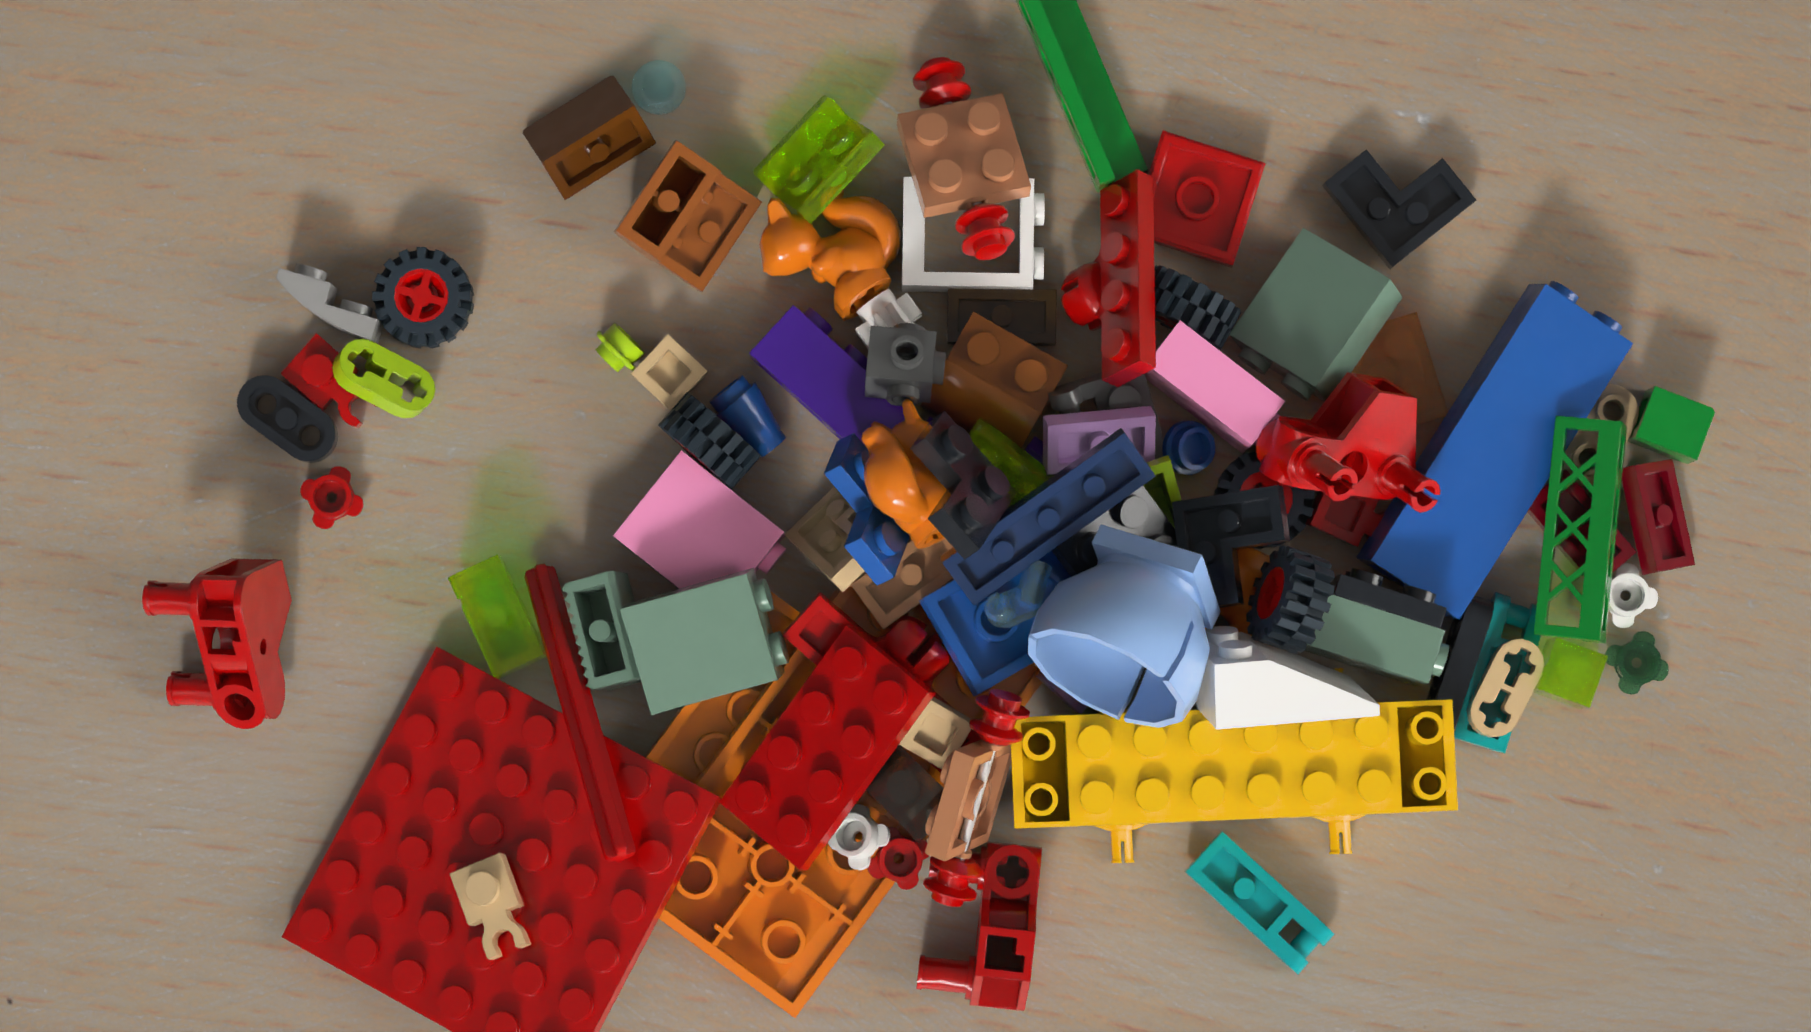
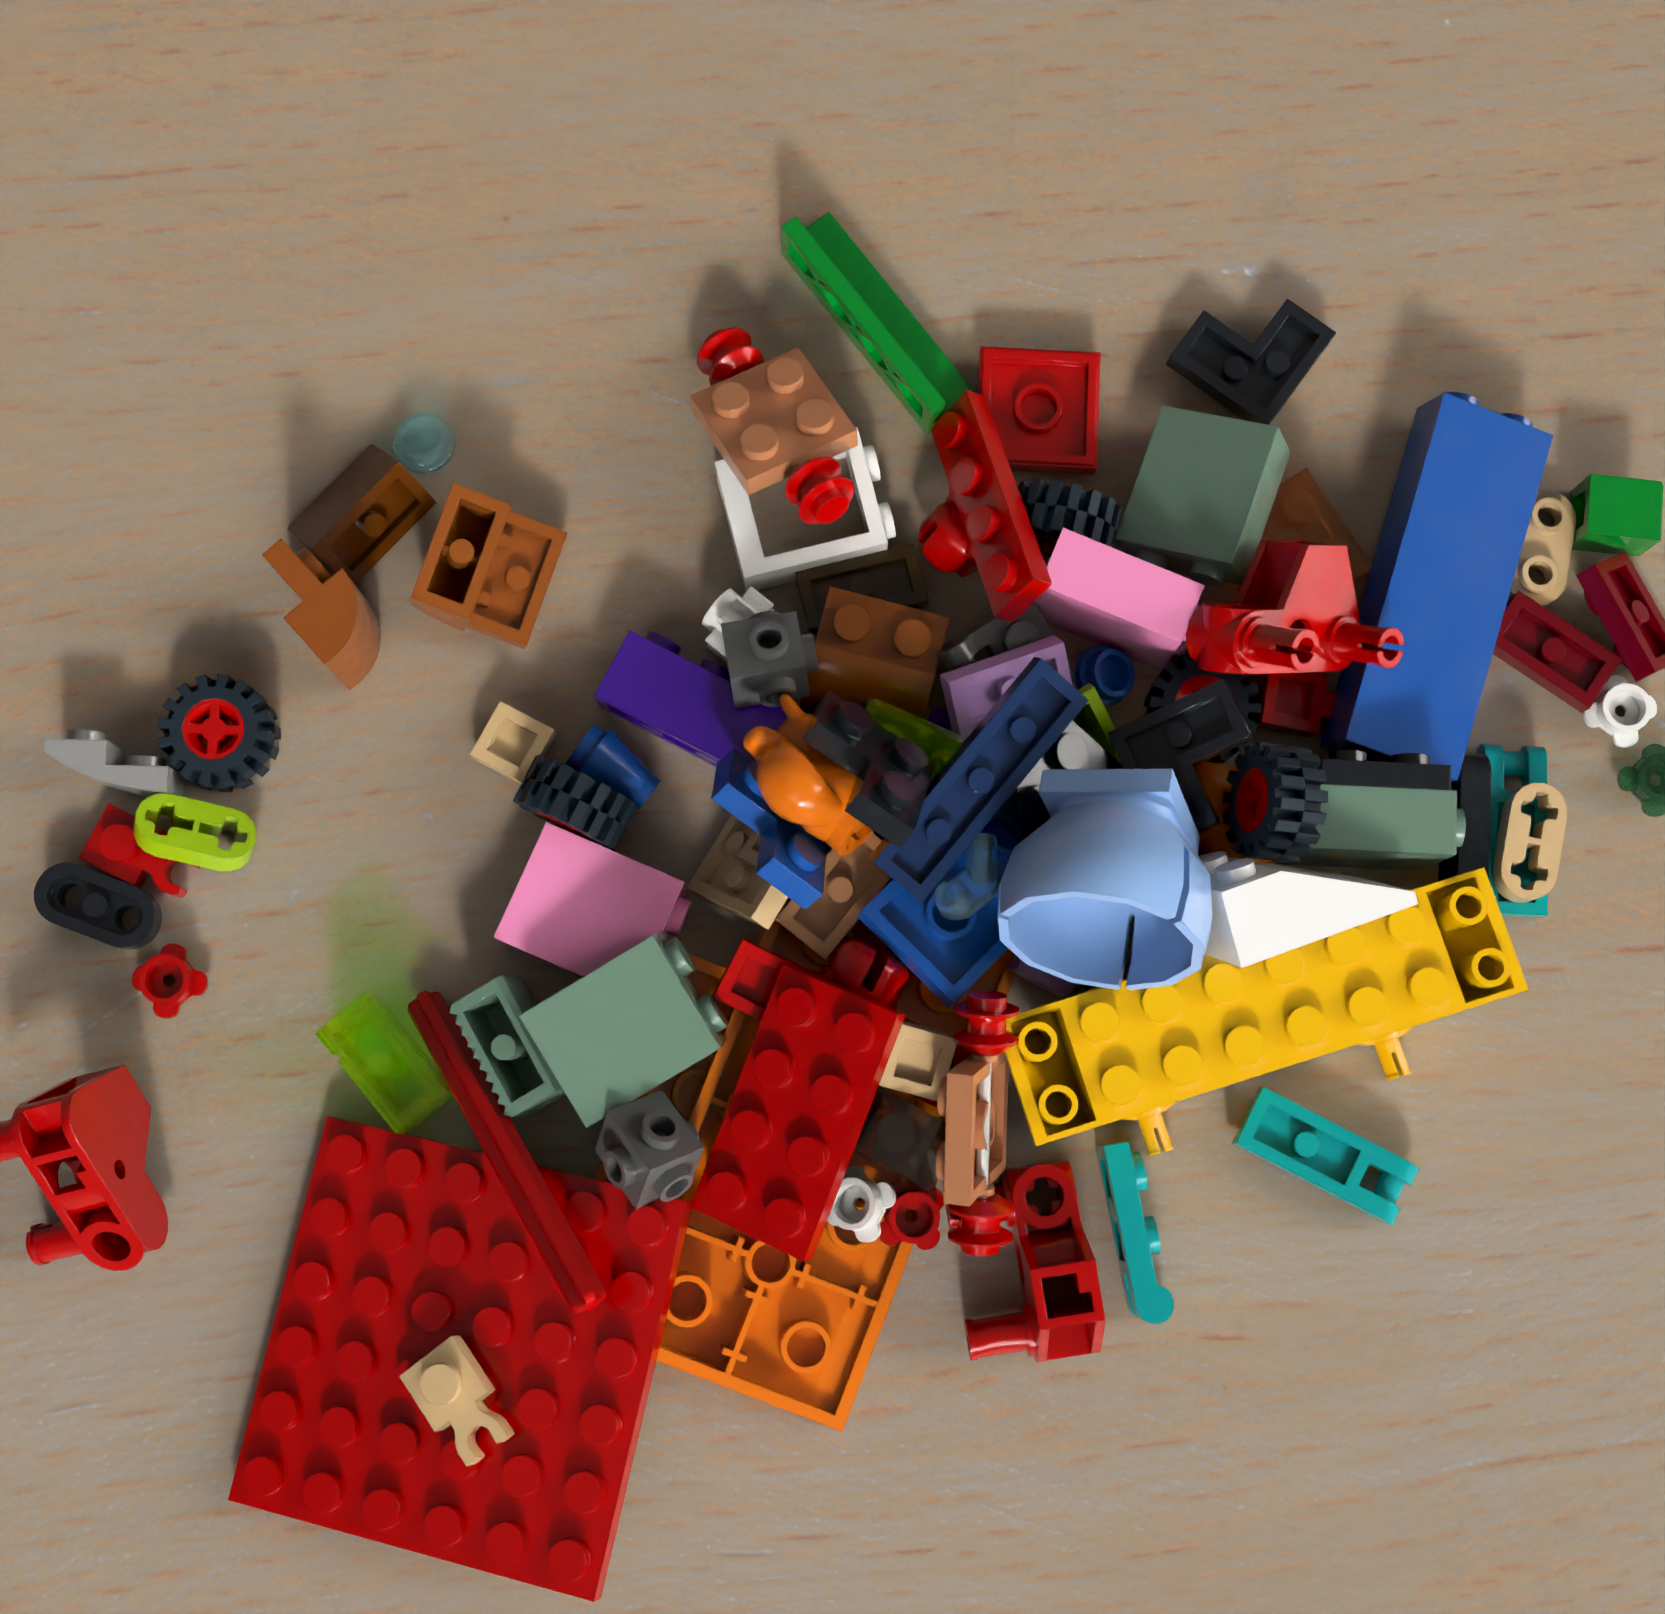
camera: 15 degrees left, 5 degrees down
lime plate [595,322,645,372] -> none
clear neon green bracket [753,95,885,224] -> none
orange animal [759,182,901,321] -> none
clear neon green brick [1533,637,1608,709] -> none
green fence [1534,416,1627,644] -> none
none -> dark orange brick [262,538,381,690]
none -> dark grey brick [595,1090,704,1209]
none -> teal plate [1096,1142,1174,1324]

